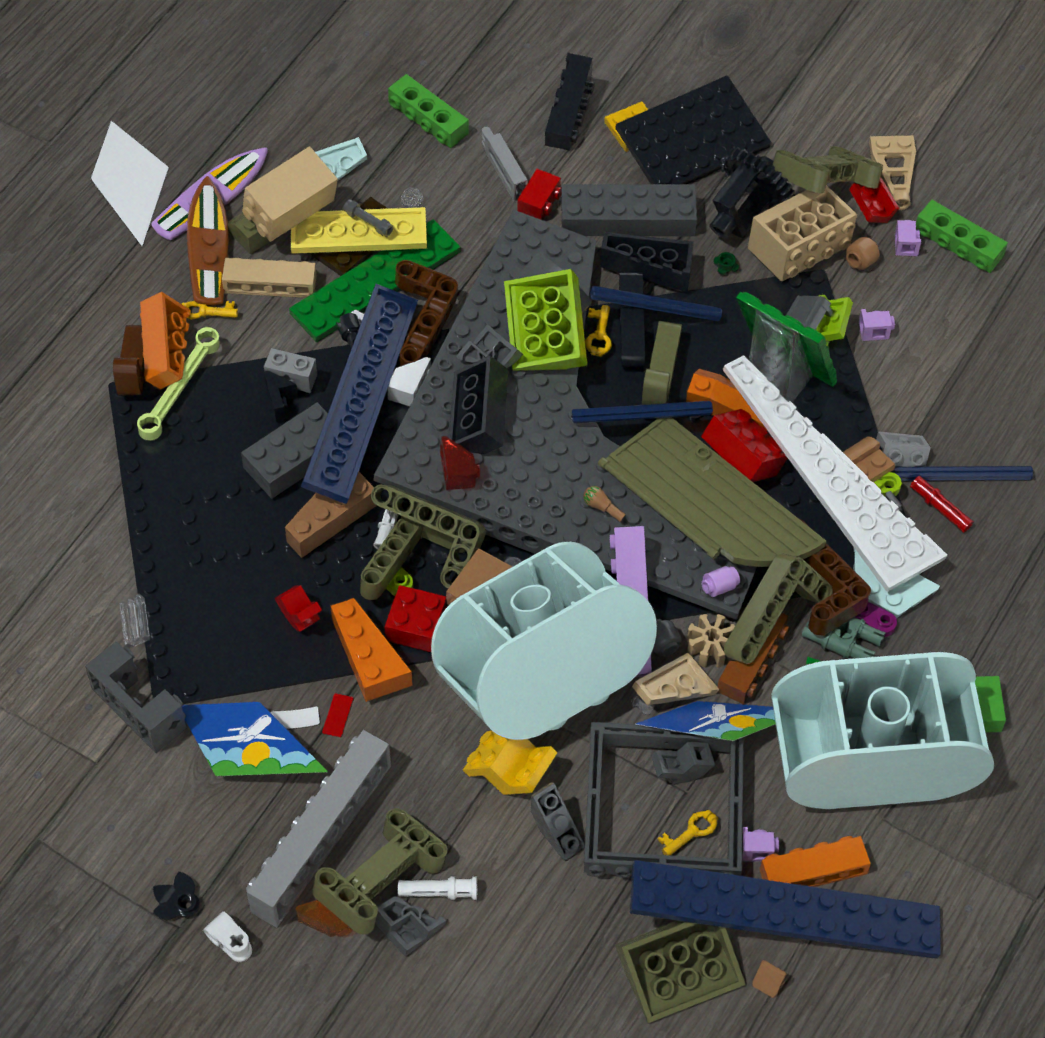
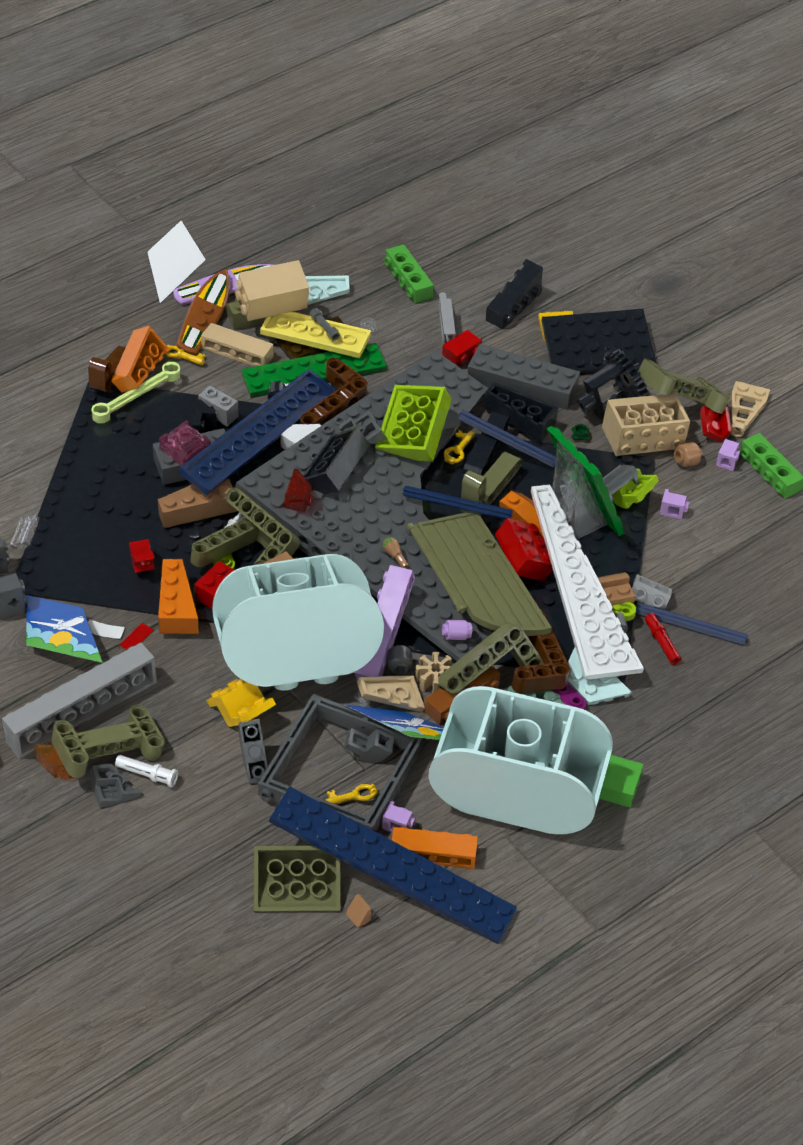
camera: 20 degrees right, 10 degrees down
none -> clear pink brick [160,420,211,466]

